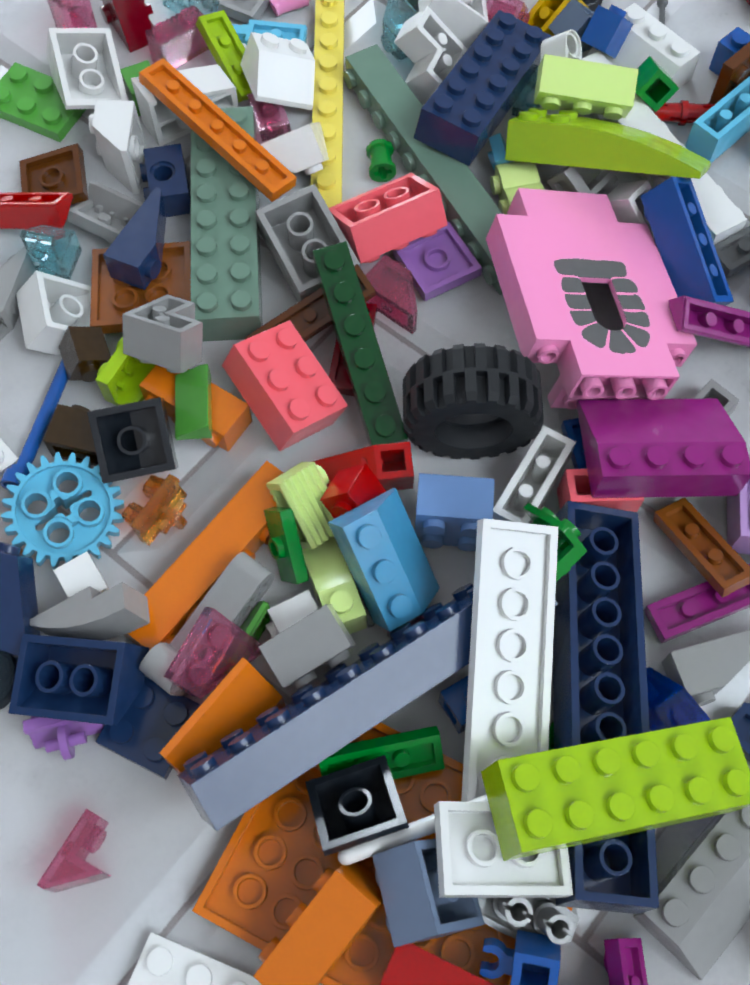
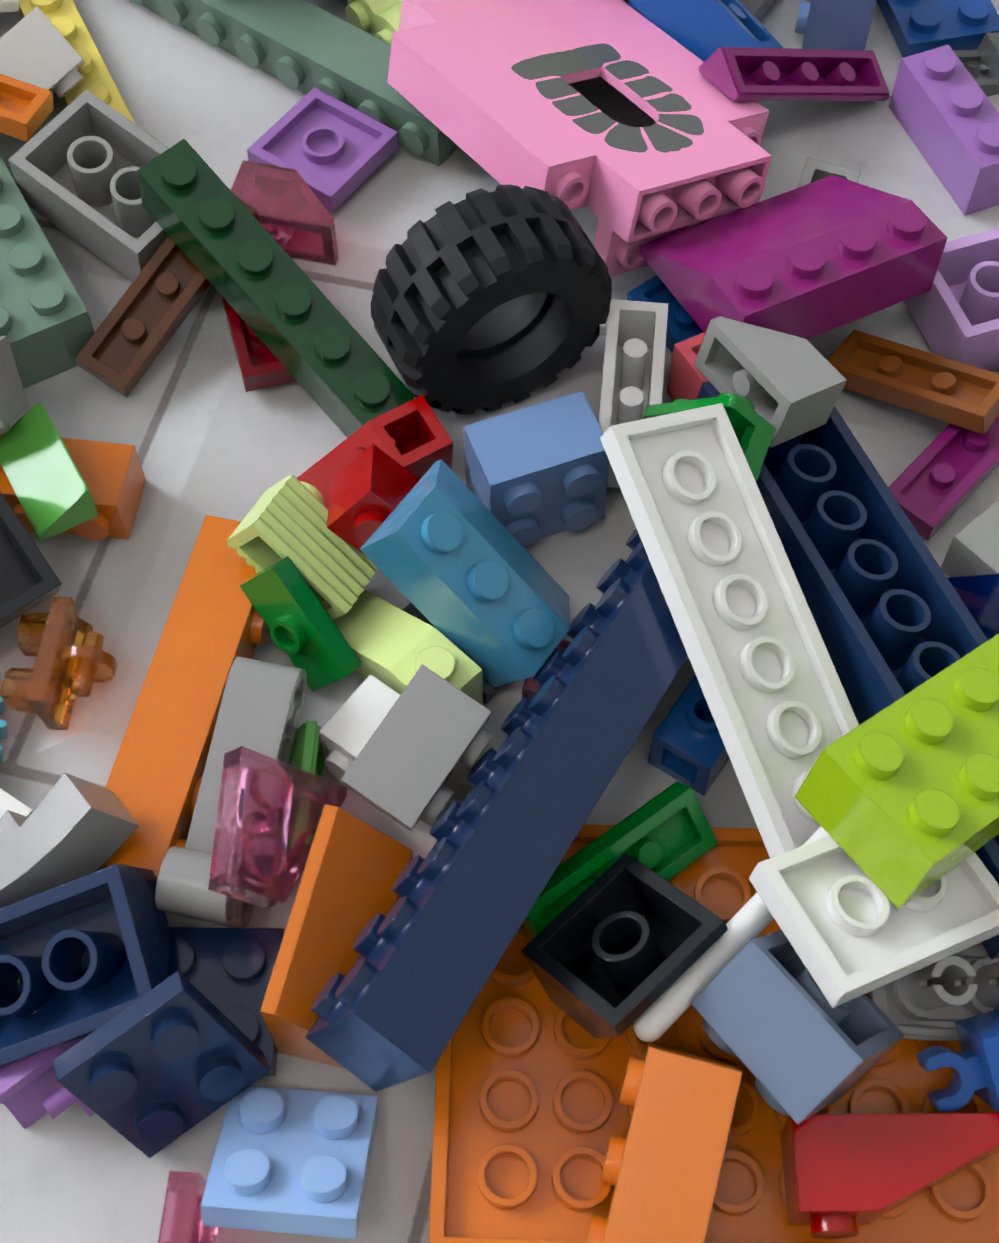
camera: 25 degrees left, 5 degrees down
coral brick [222,320,348,451] -> none
coral brick [329,173,448,264] -> none
green bush [366,139,397,182] -> none
none -> dark blue plate [53,971,270,1158]
none -> light blue plate [200,1085,378,1240]
none -> light grey slope [694,316,847,447]

